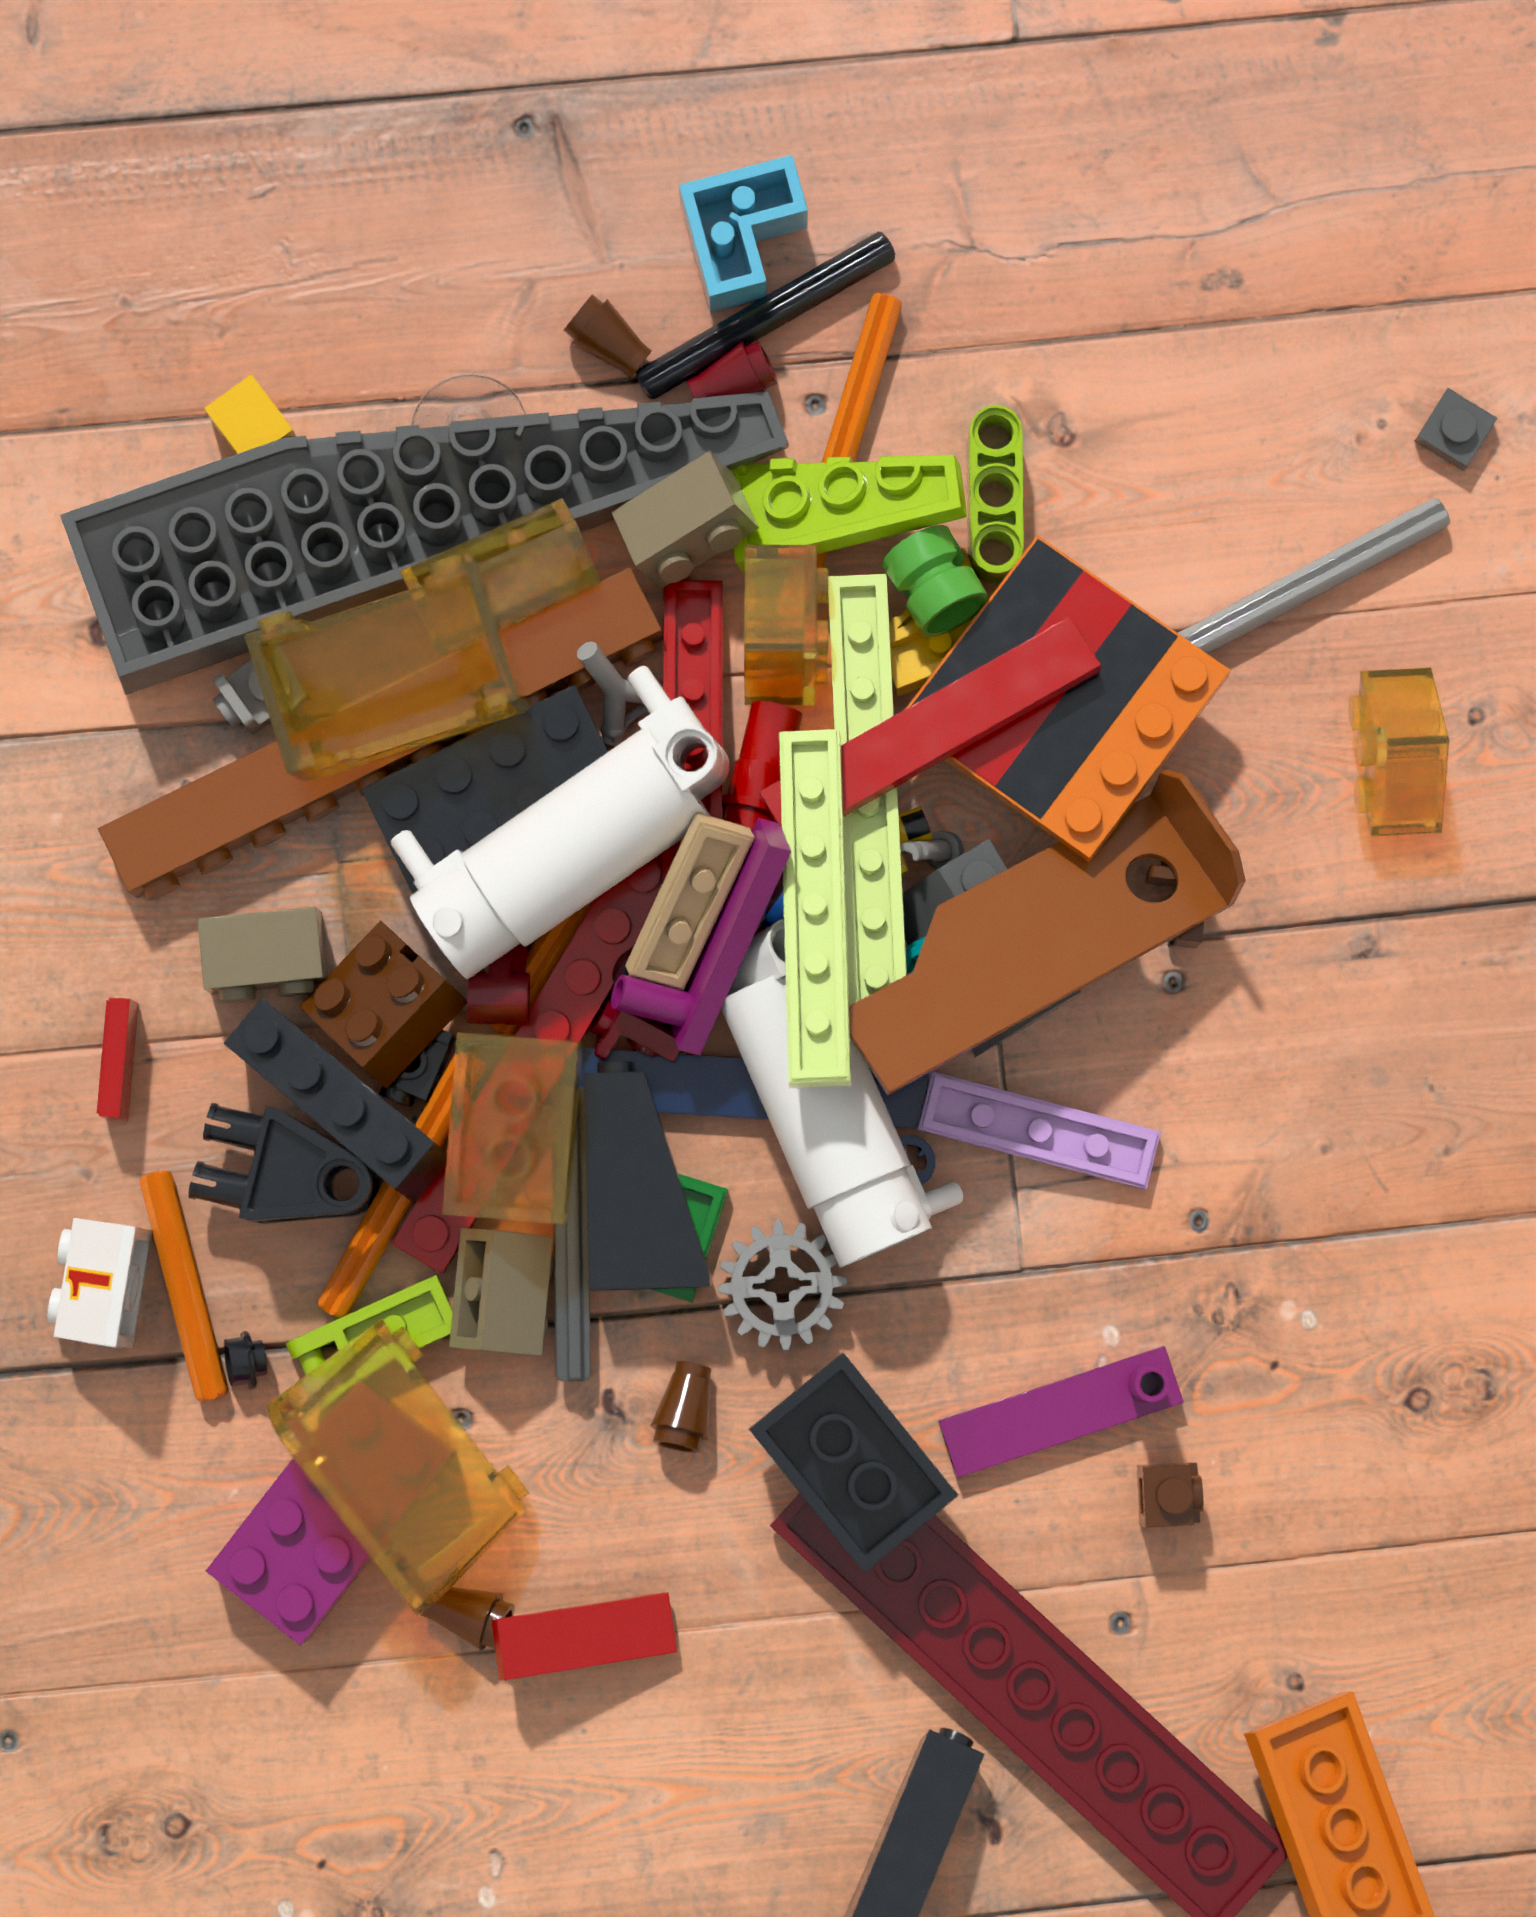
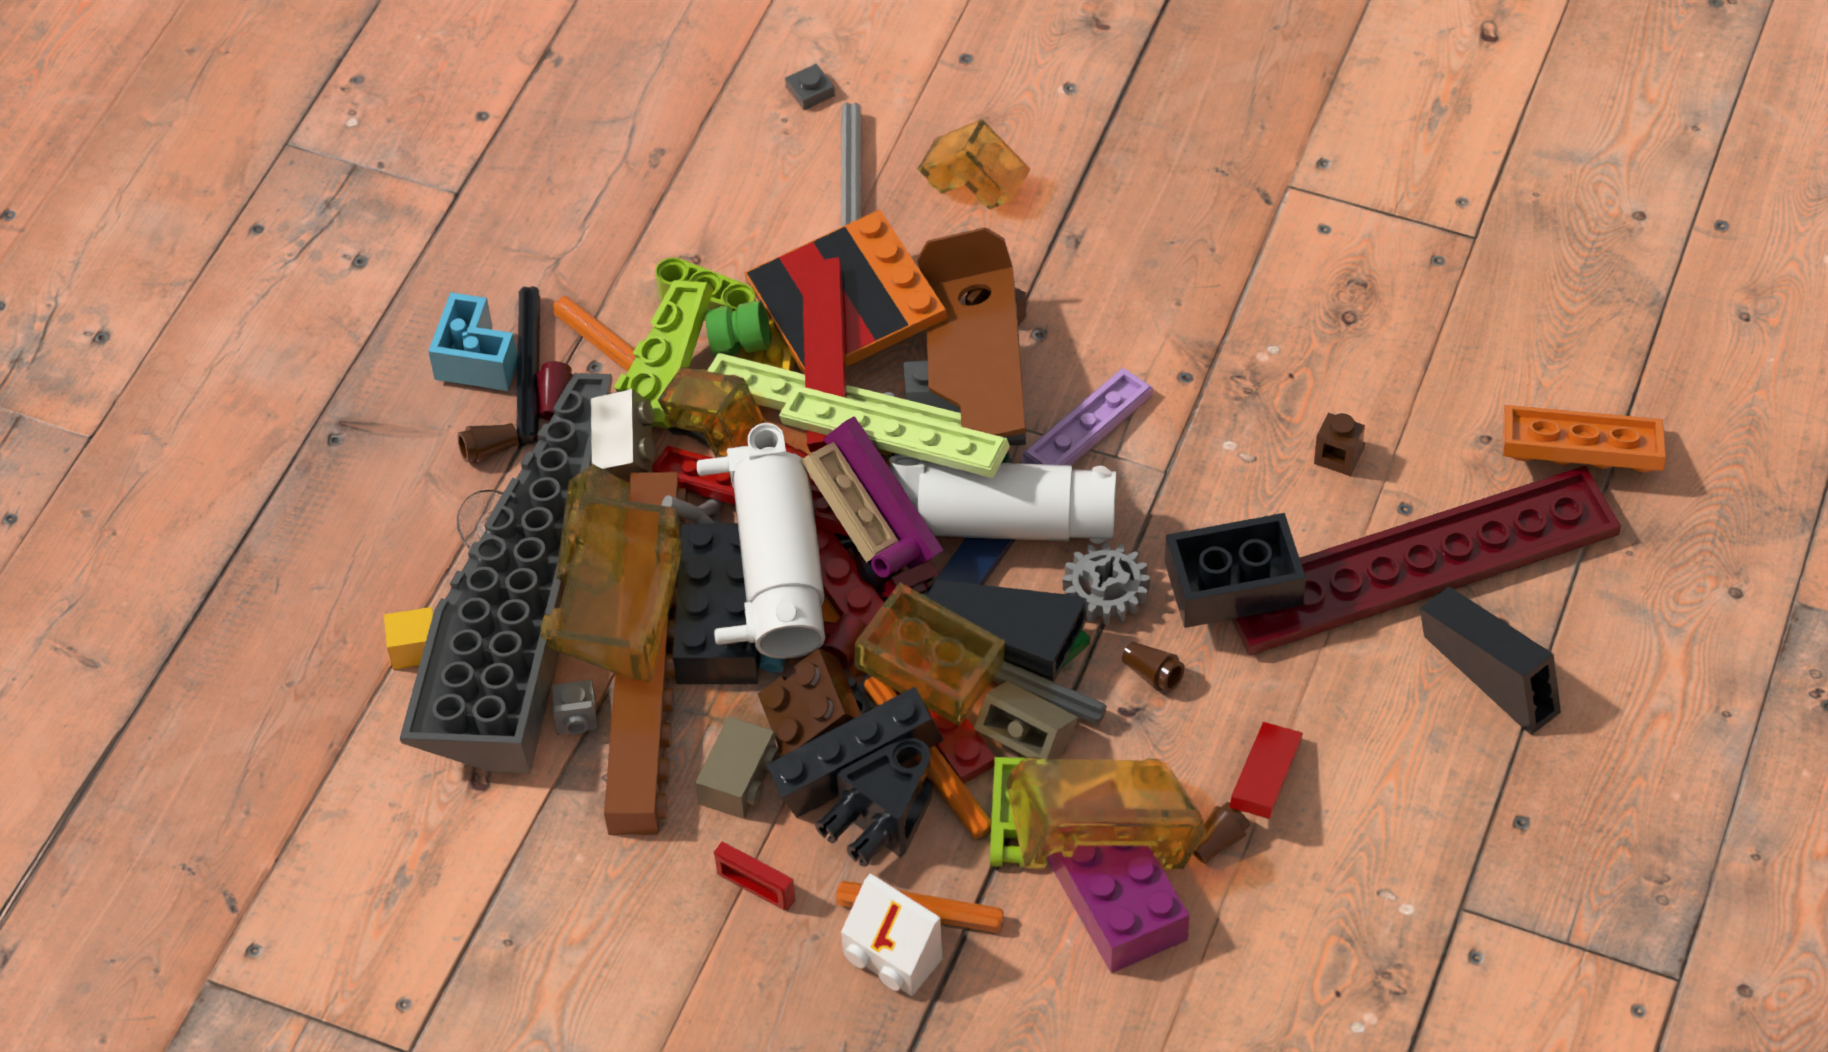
camera: 60 degrees left, 30 degrees down
black plate [224,1331,267,1390] -> none
magenta piece [938,1346,1184,1478] -> none

